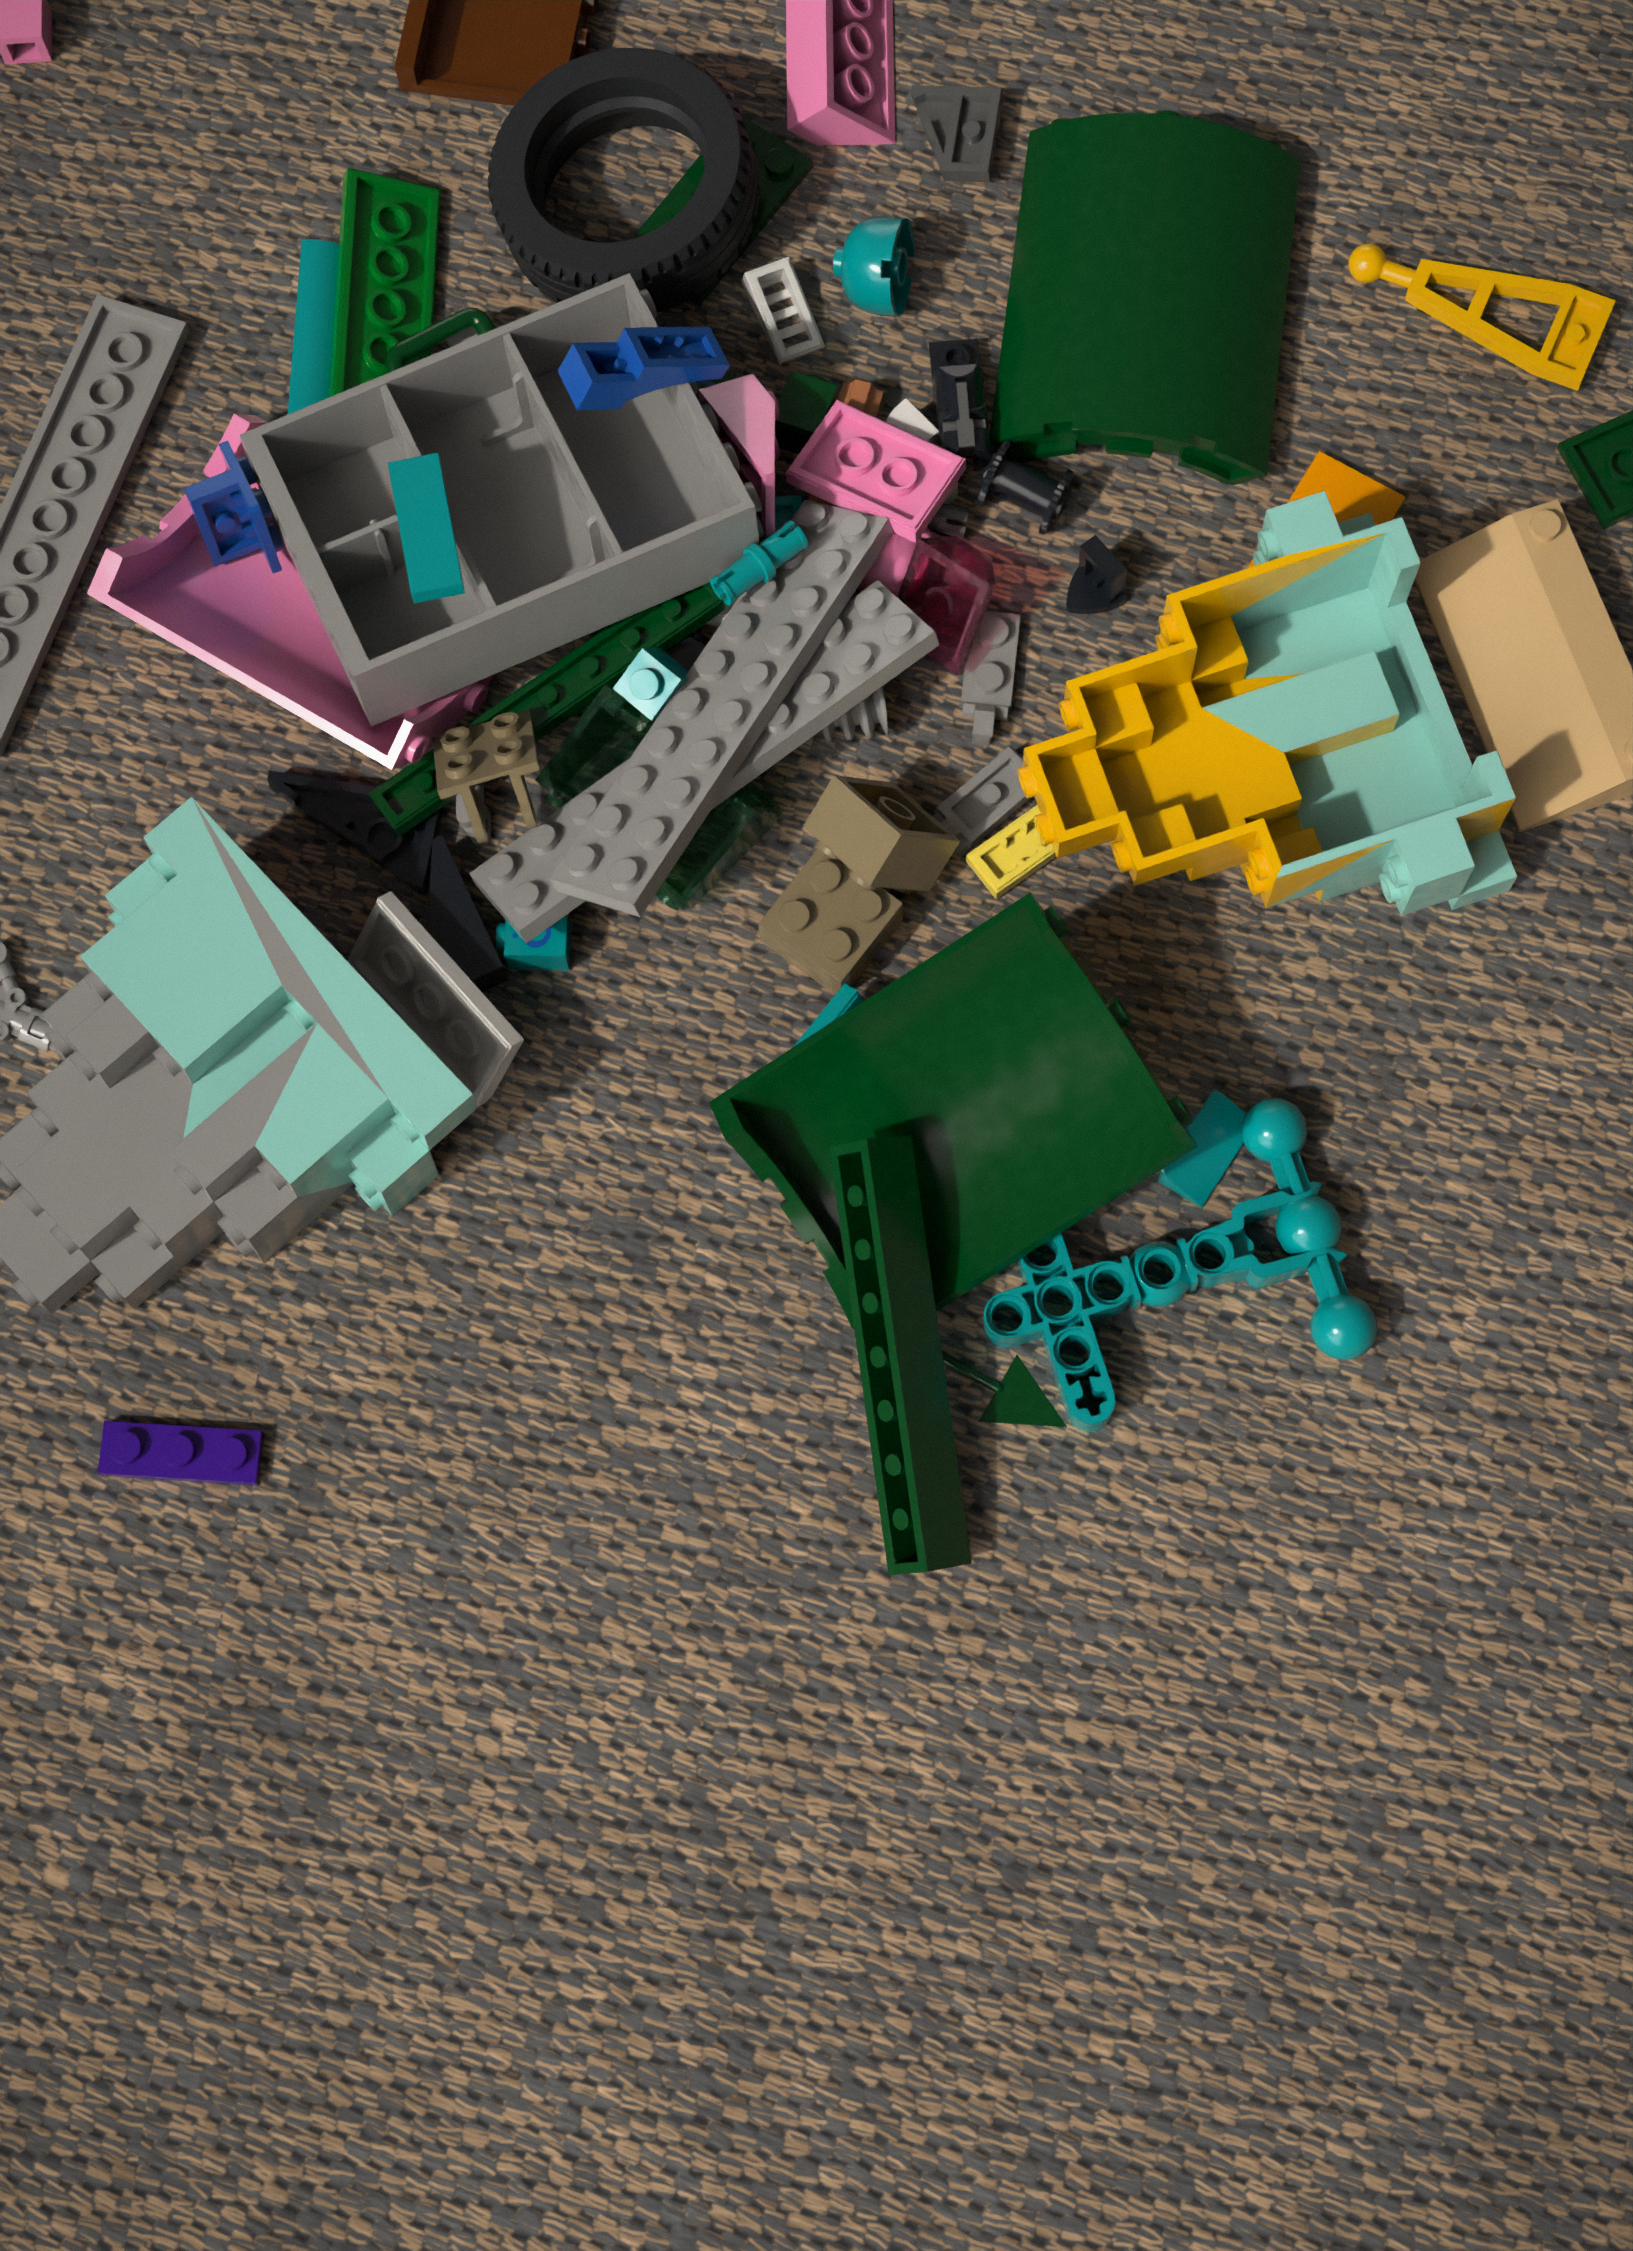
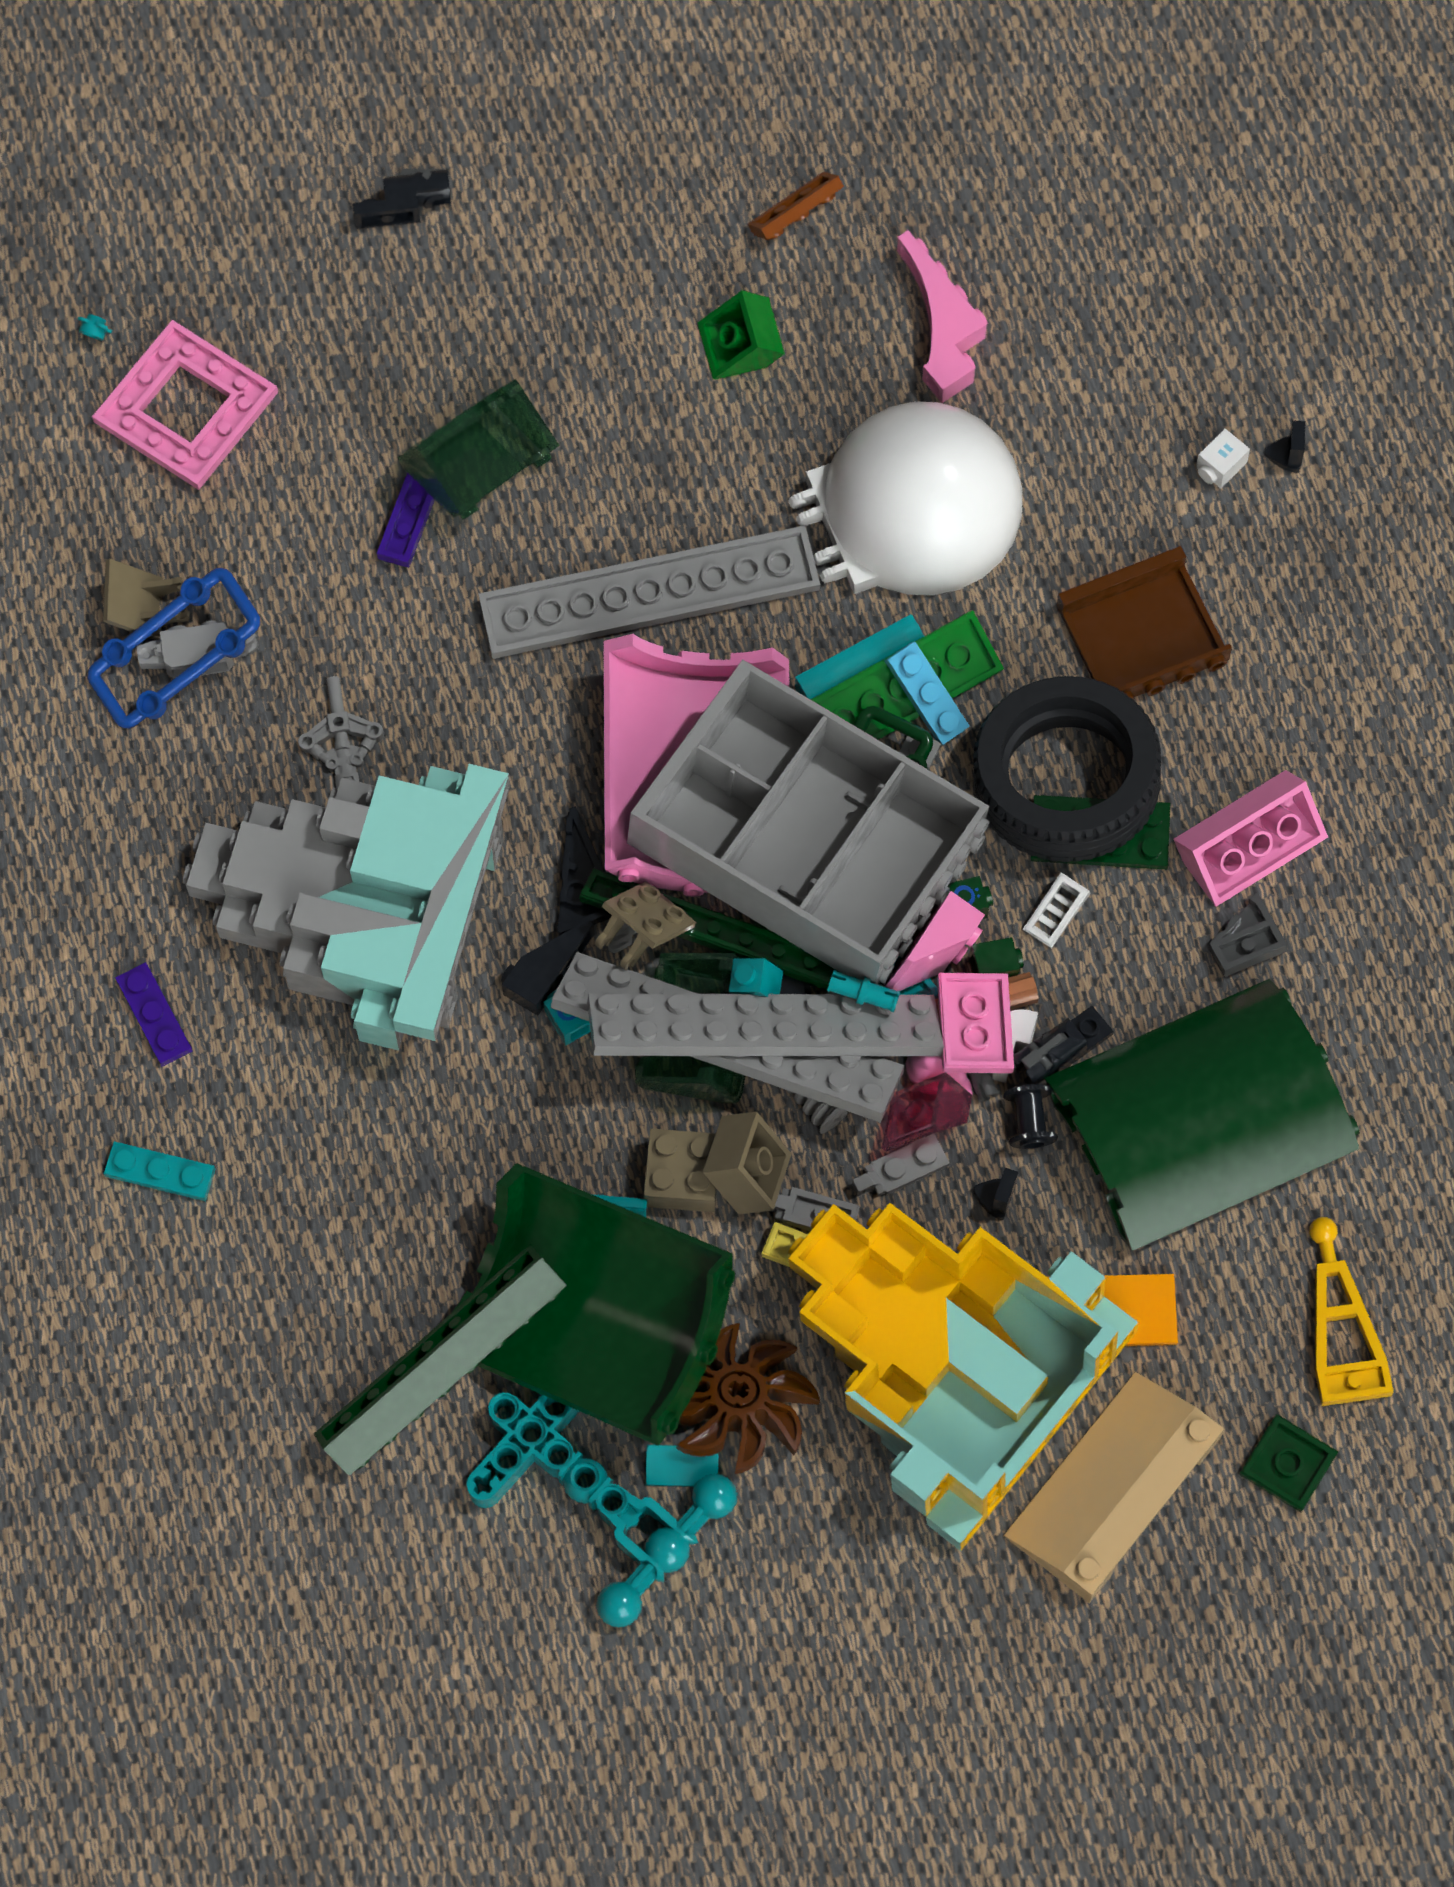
camera: 55 degrees right, 5 degrees down
blue bracket [184,440,284,574] -> none
white tile [347,891,524,1107] -> none
teal tile [387,453,465,604] -> none
blue slope [558,326,730,411] -> none
teal cylinder [833,216,915,317] -> none
dark green piece [942,1351,1067,1427] -> none
none -> teal plate [104,1141,216,1201]
none -> reddish brown piece [676,1323,820,1474]
none -> white windscreen [788,402,1022,595]
none -> medium azure plate [885,641,970,745]

